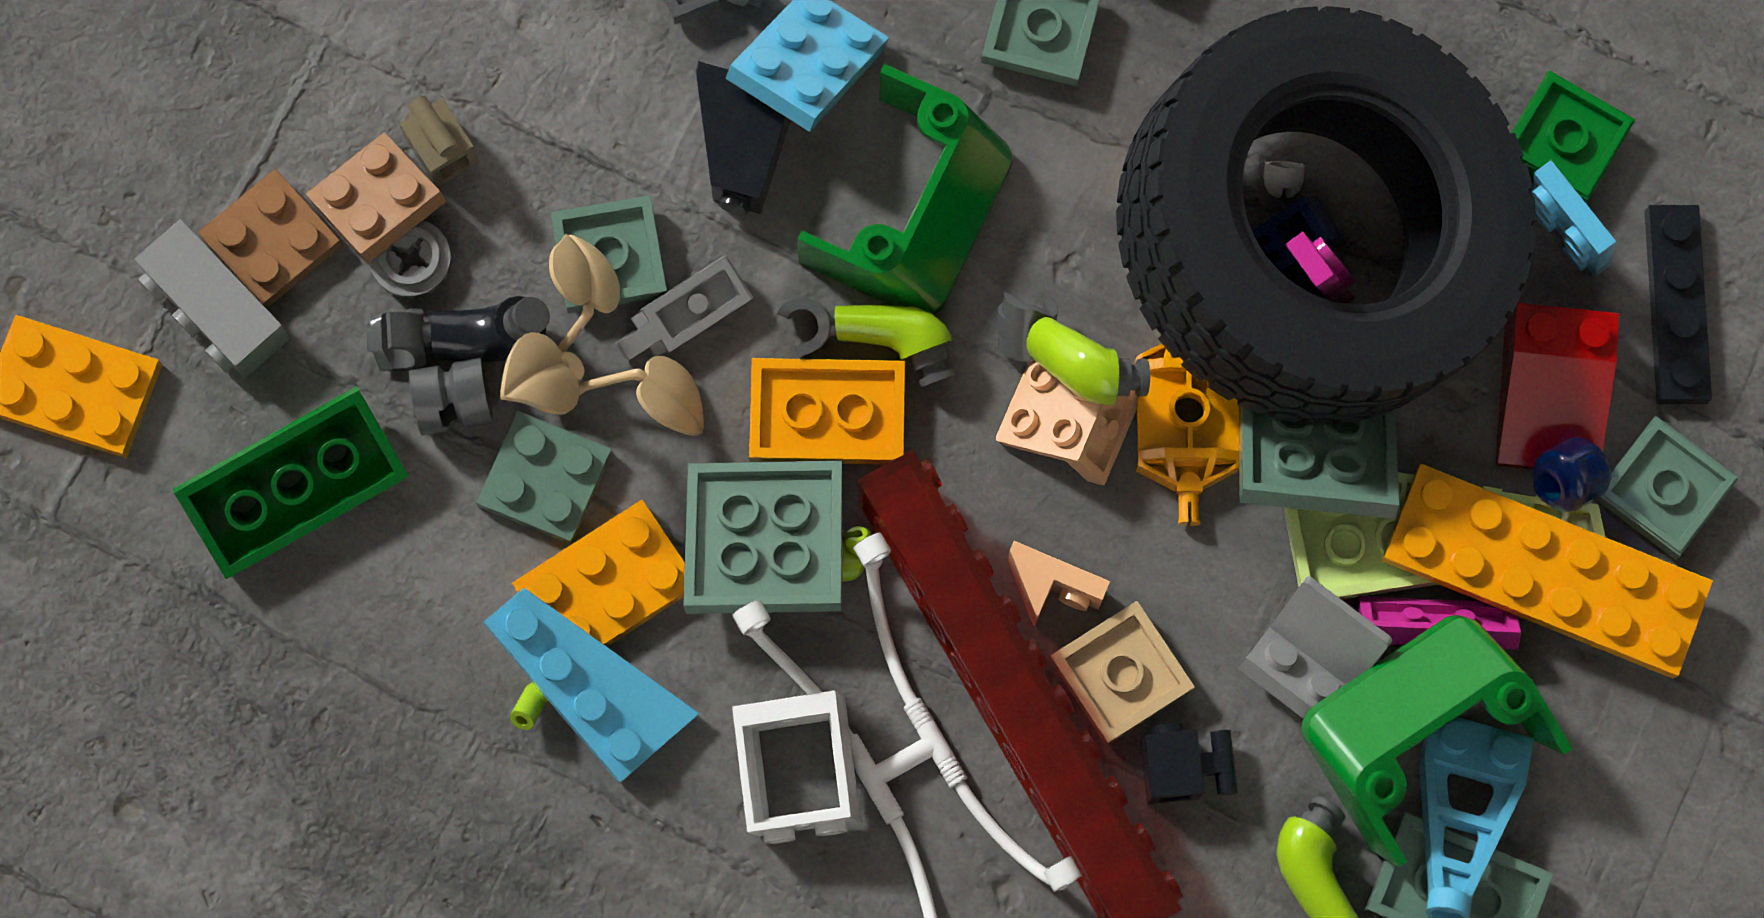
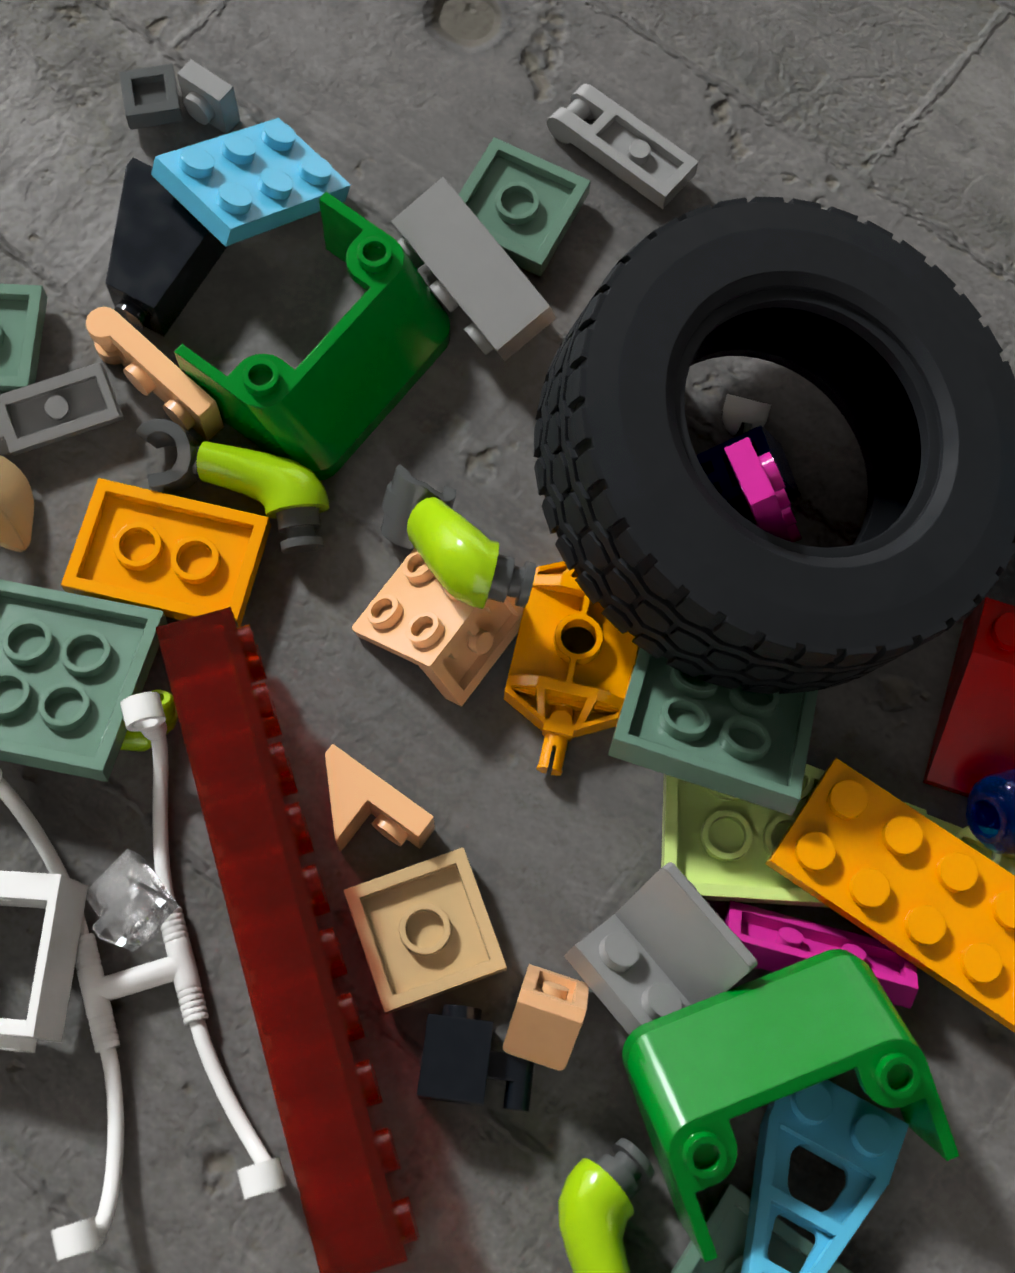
camera: 10 degrees right, 5 degrees down
none -> light nougat plate [86,307,224,441]
none -> clear bracket [86,849,179,952]
none -> light grey brick [391,177,557,361]
none -> light nougat slope [503,964,589,1071]

